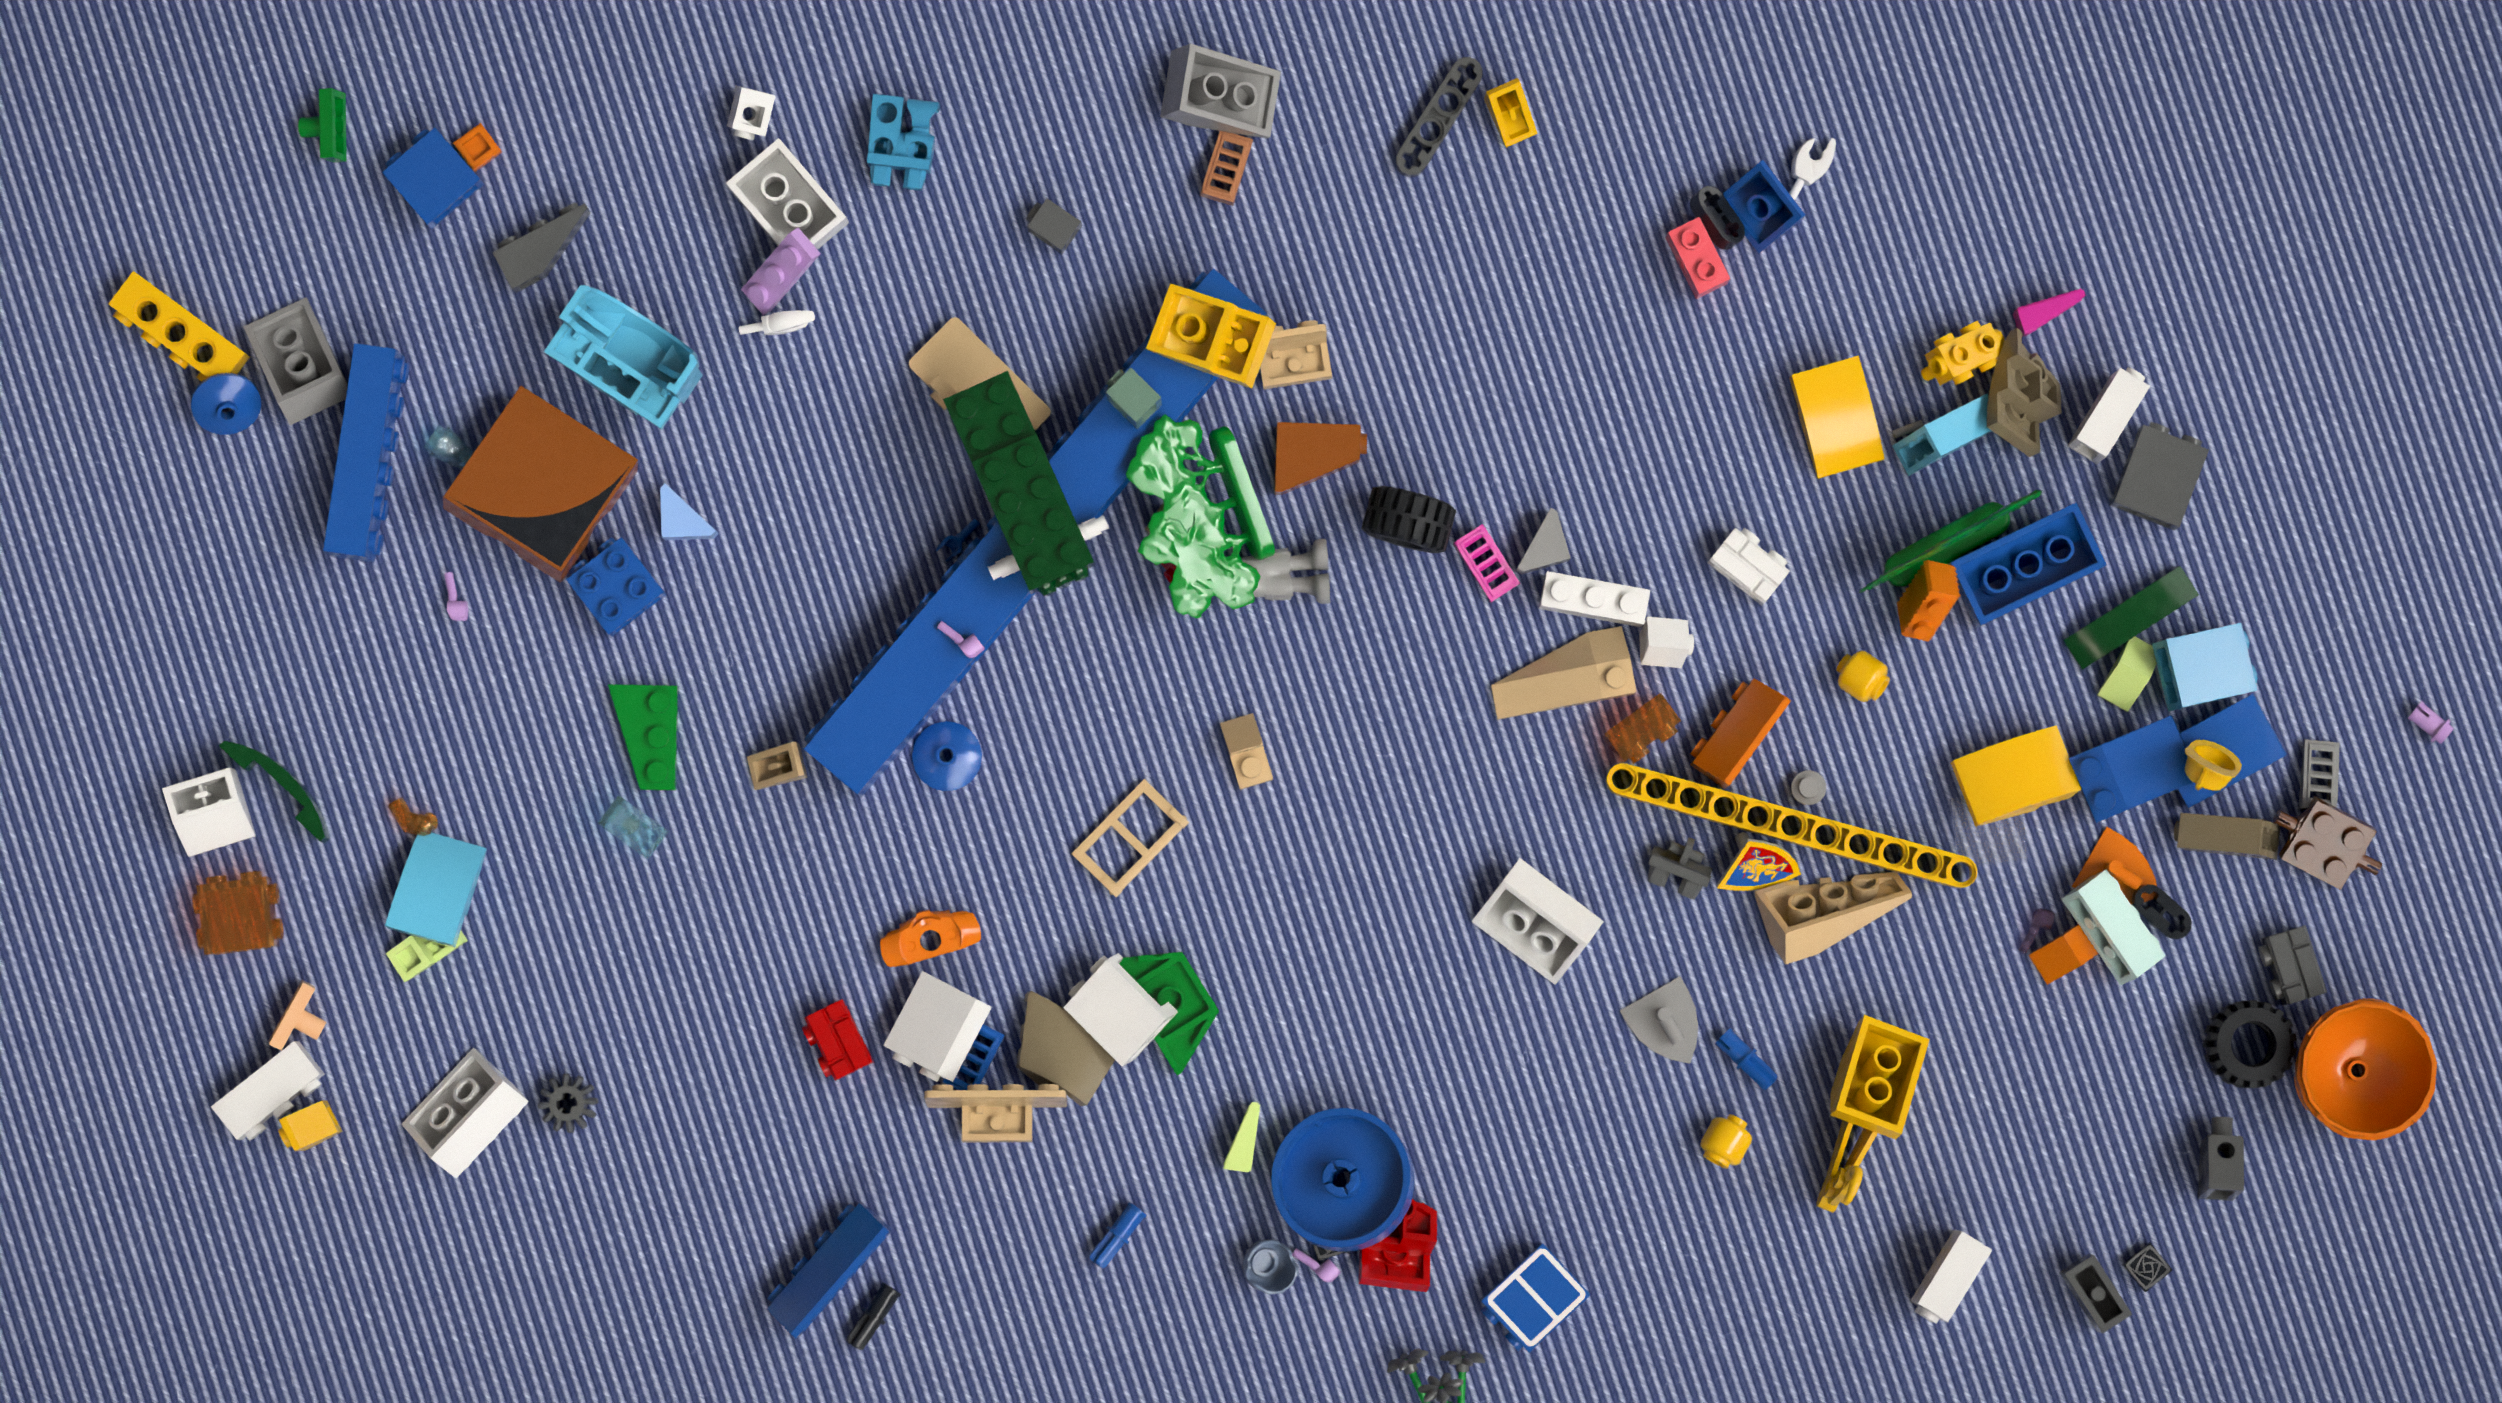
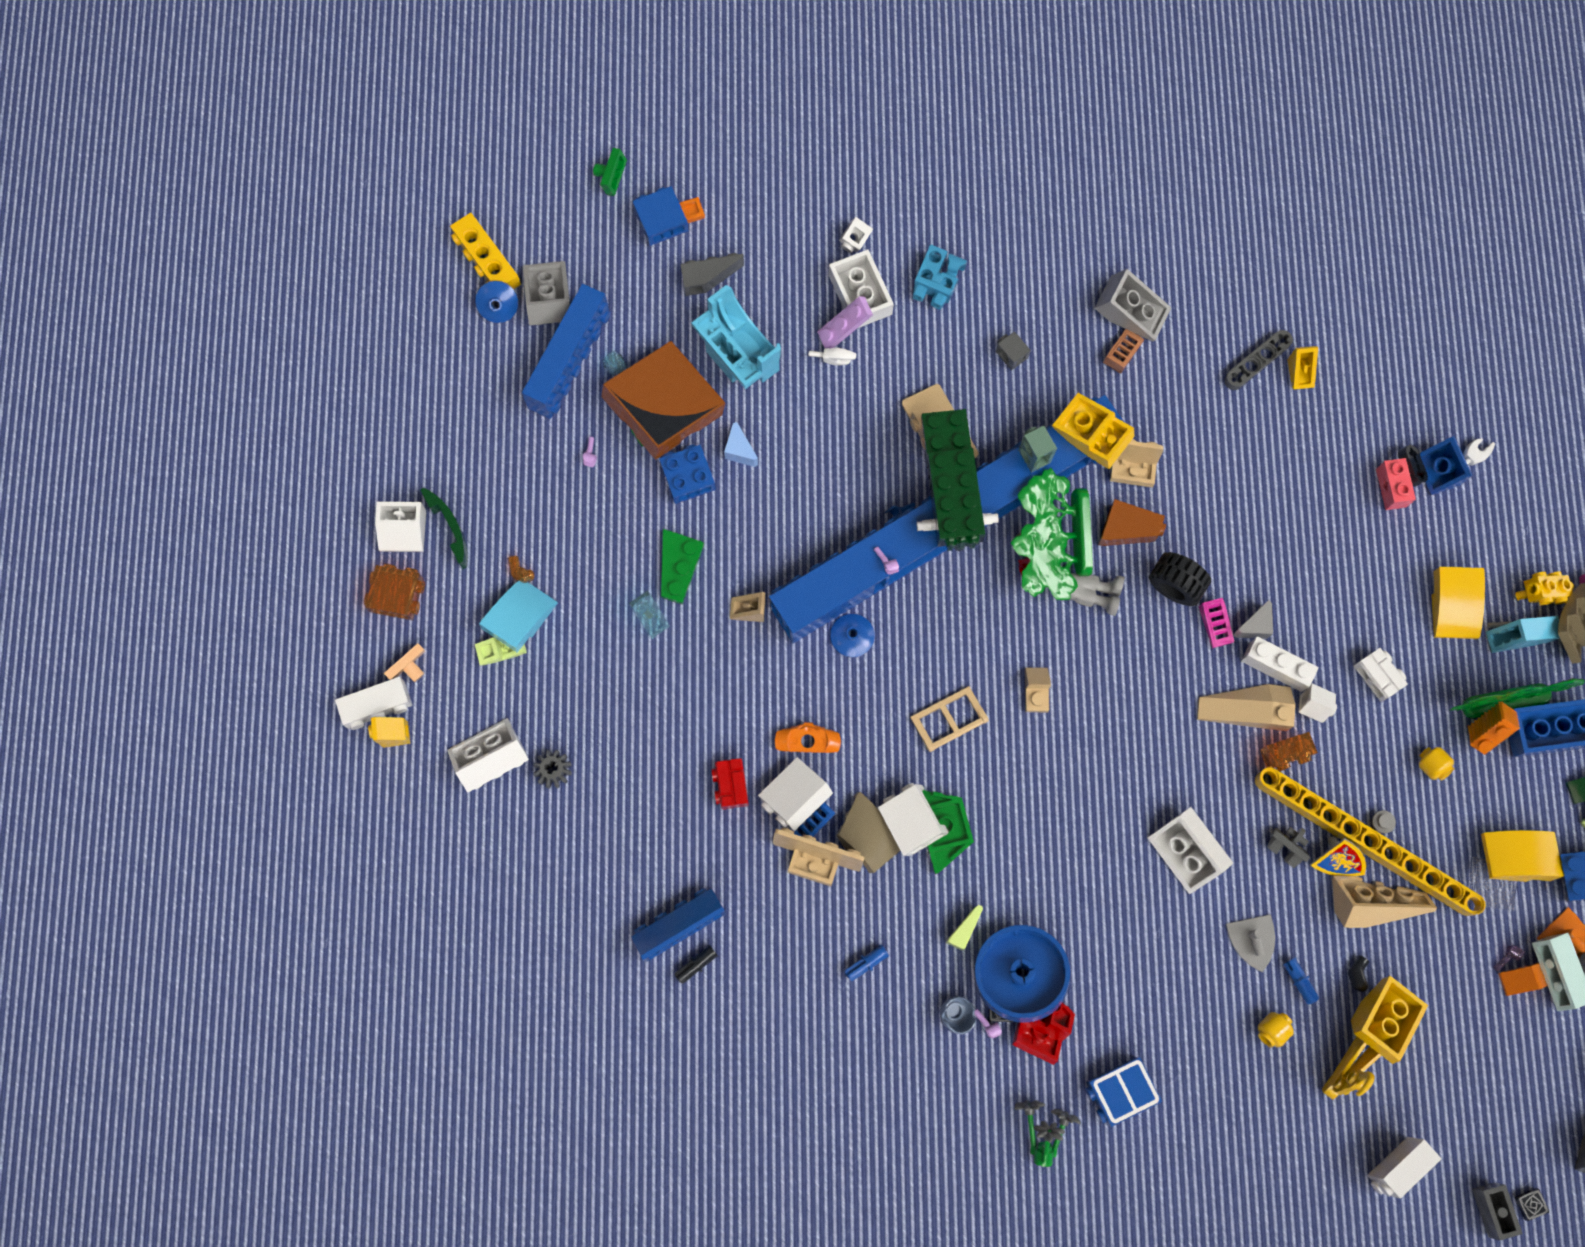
camera: 20 degrees right, 10 degrees down
orange slope [1690,678,1791,789] -> none
none -> black arm [1348,955,1369,992]

